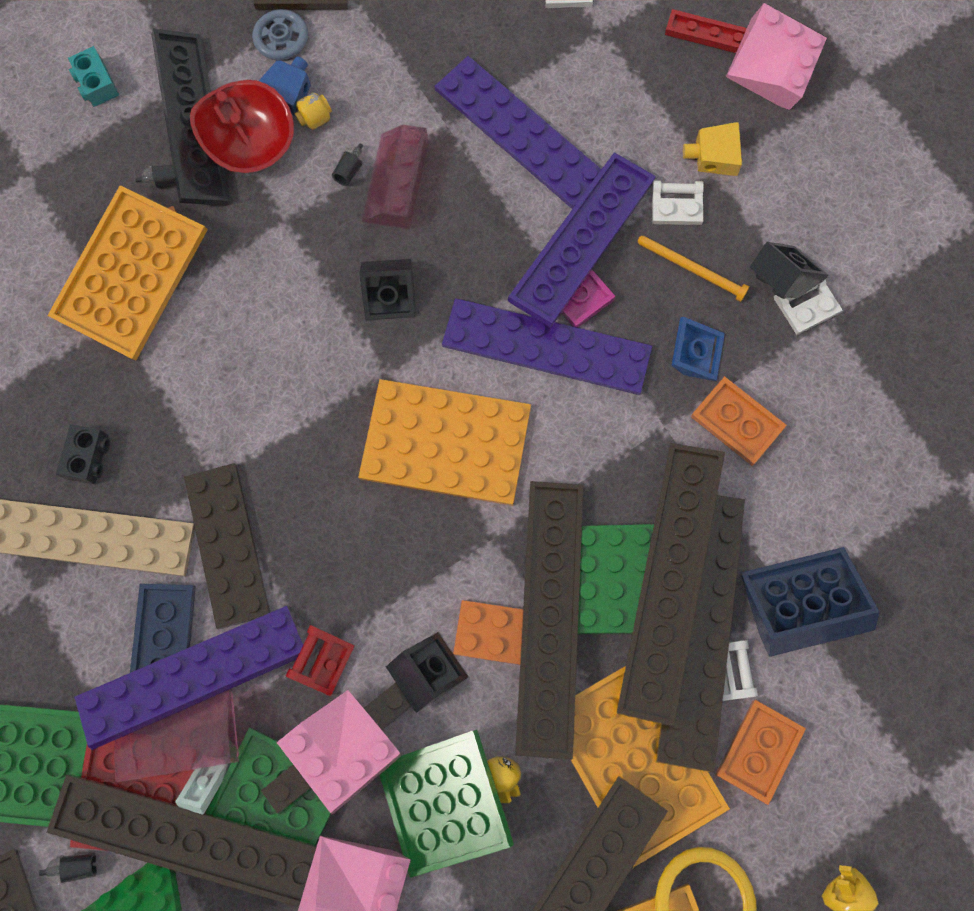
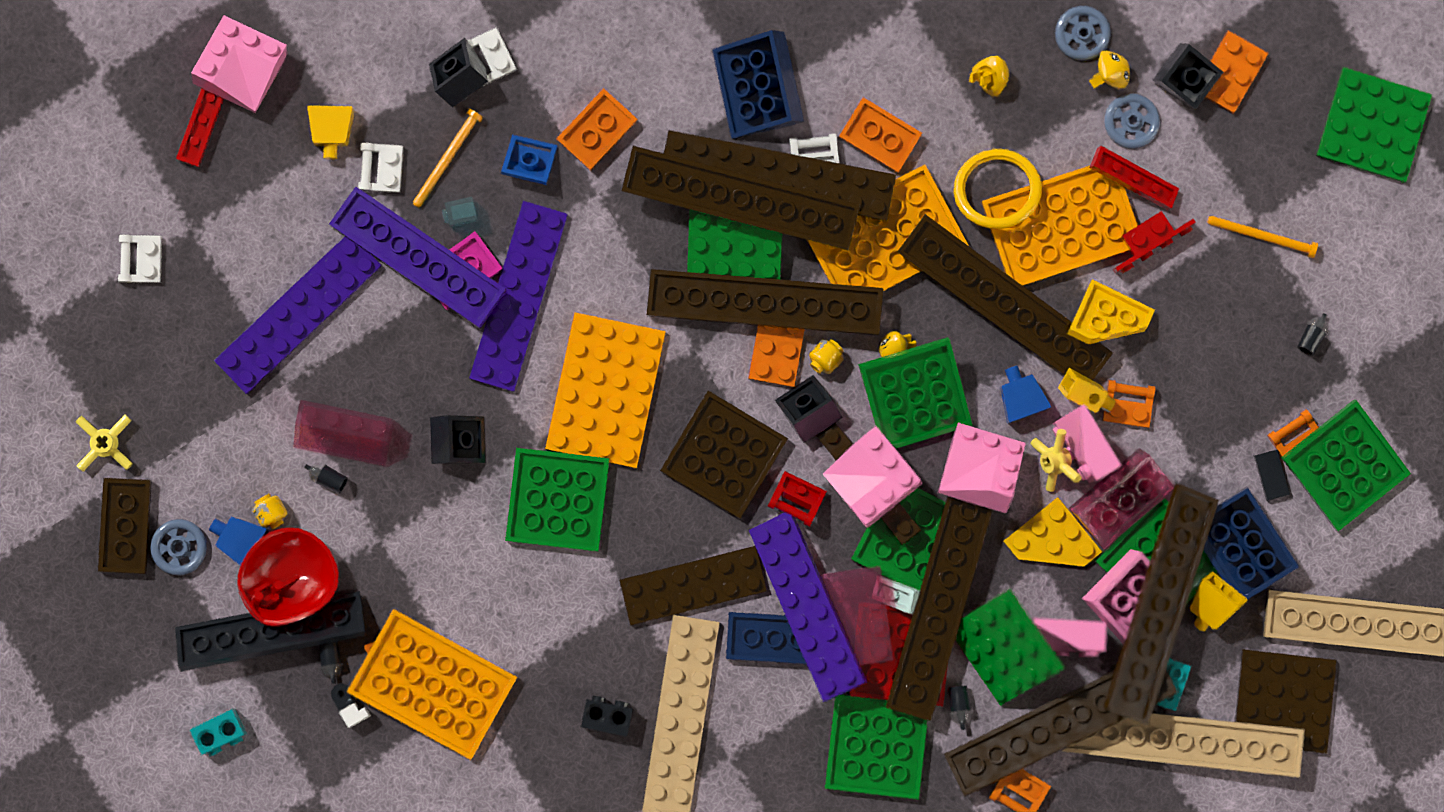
camera: 95 degrees left, 10 degrees up
none -> leg [331,684,371,728]
none -> clear light blue brick [442,197,478,228]
none -> green plate [505,448,609,552]
none -> dark brown plate [660,391,788,519]
none -> yellow head [809,339,844,374]

